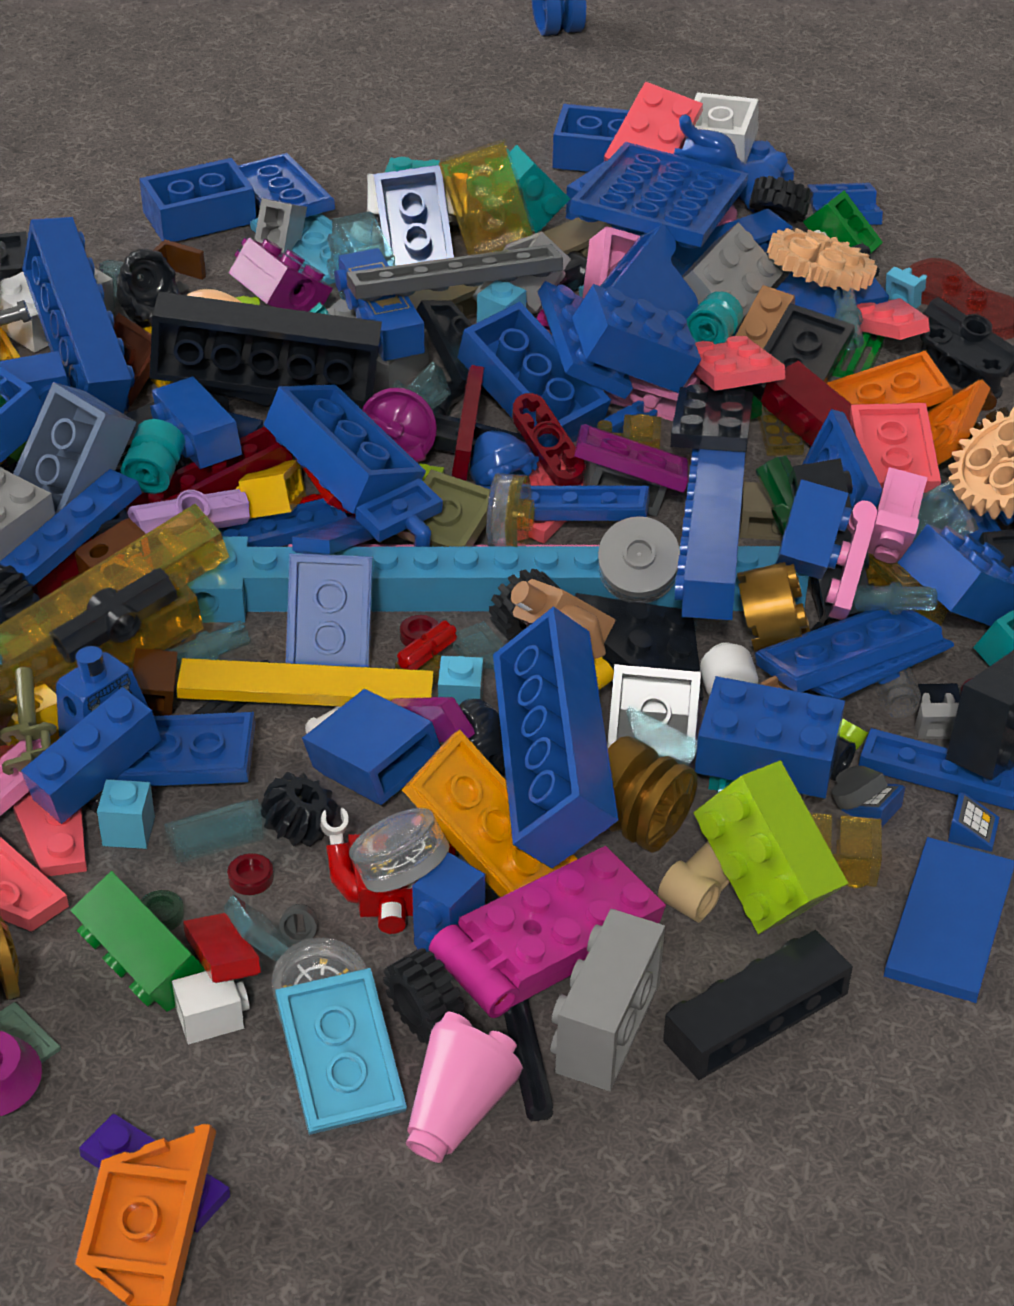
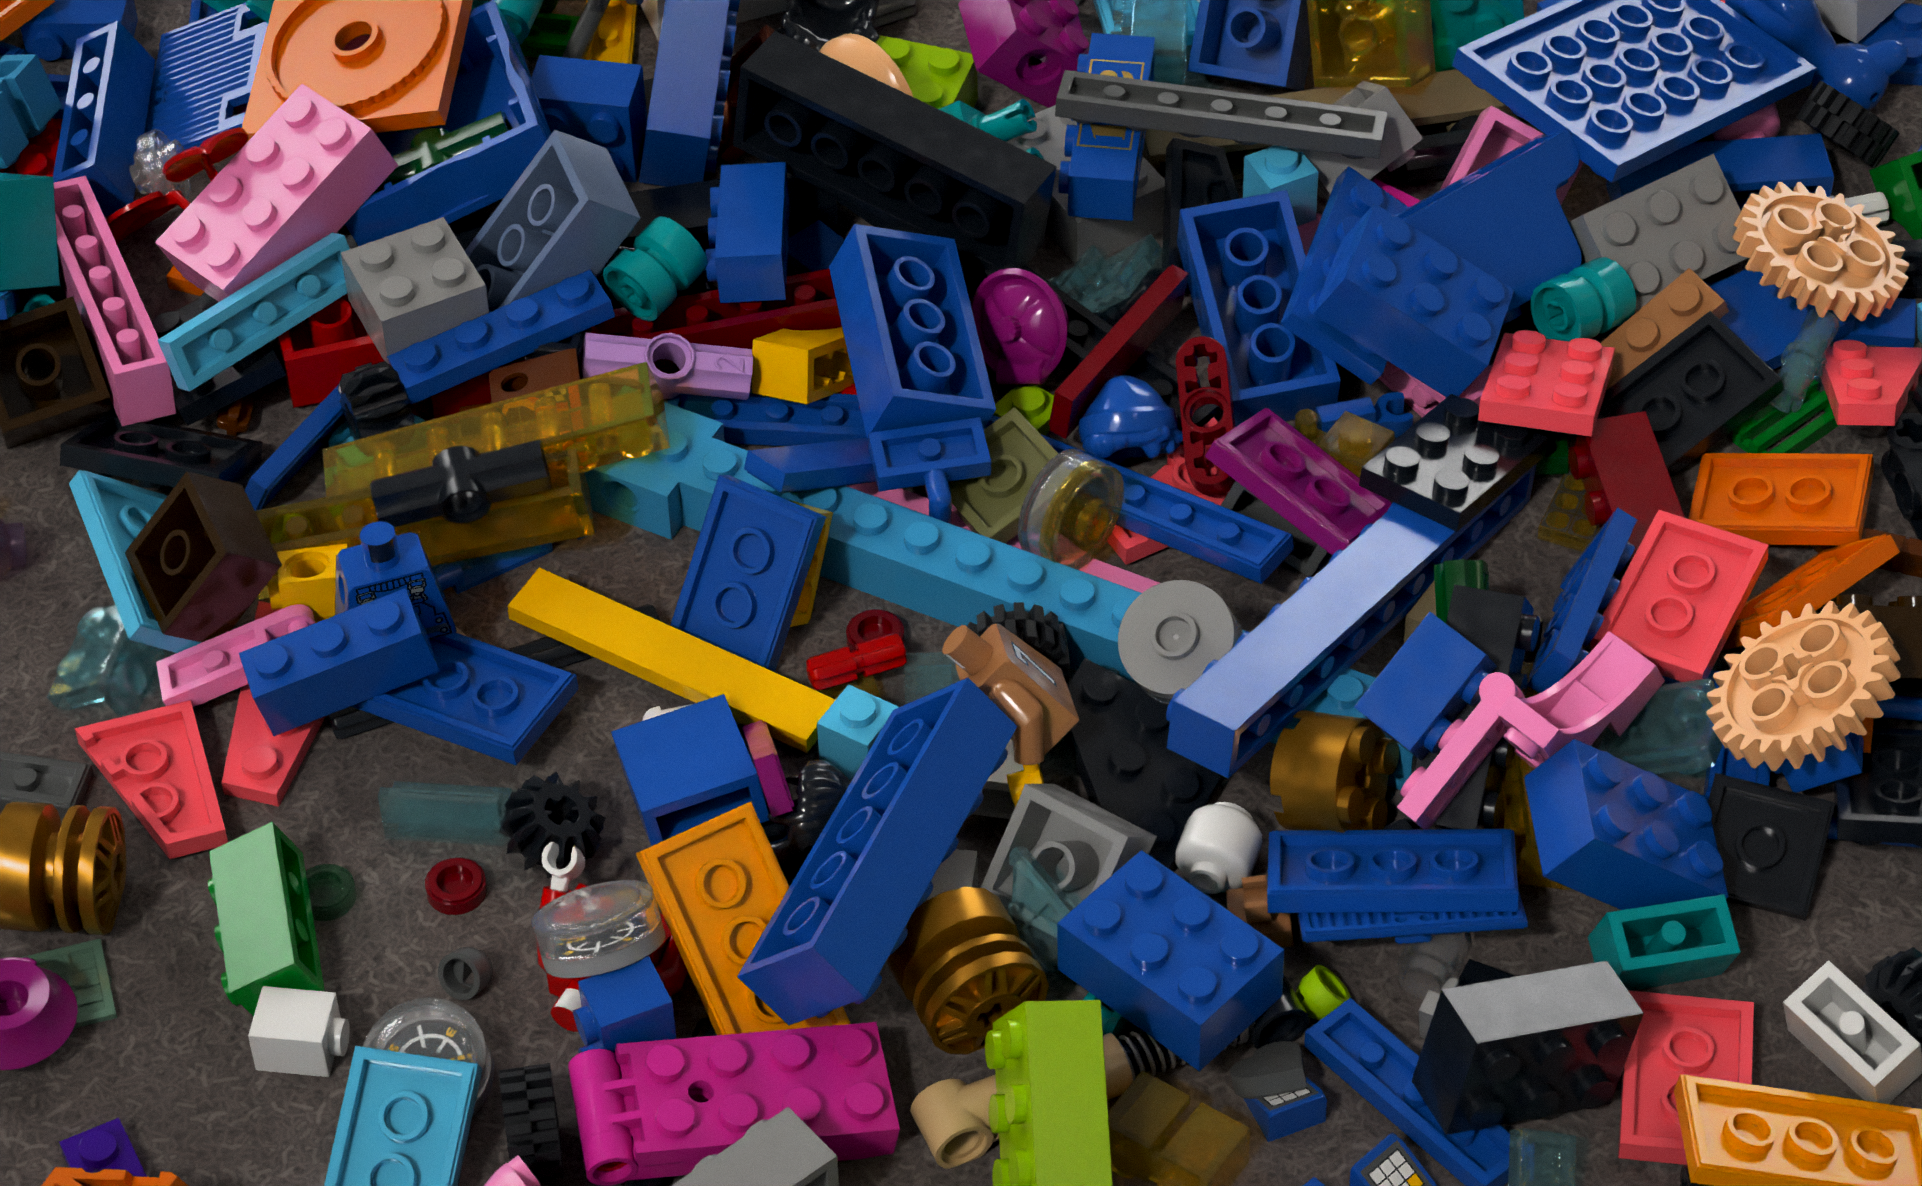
camera: 30 degrees right, 5 degrees up
olive piece [0,667,56,775] -> none
medium azure brick [97,779,155,849] -> none
reddish brown brick [133,648,178,716] -> none
clear light blue pin [165,621,250,674] -> none
red tile [183,912,261,983] -> none
clear light blue tile [224,894,290,962] -> none
clear light blue axle [854,582,938,615] -> none

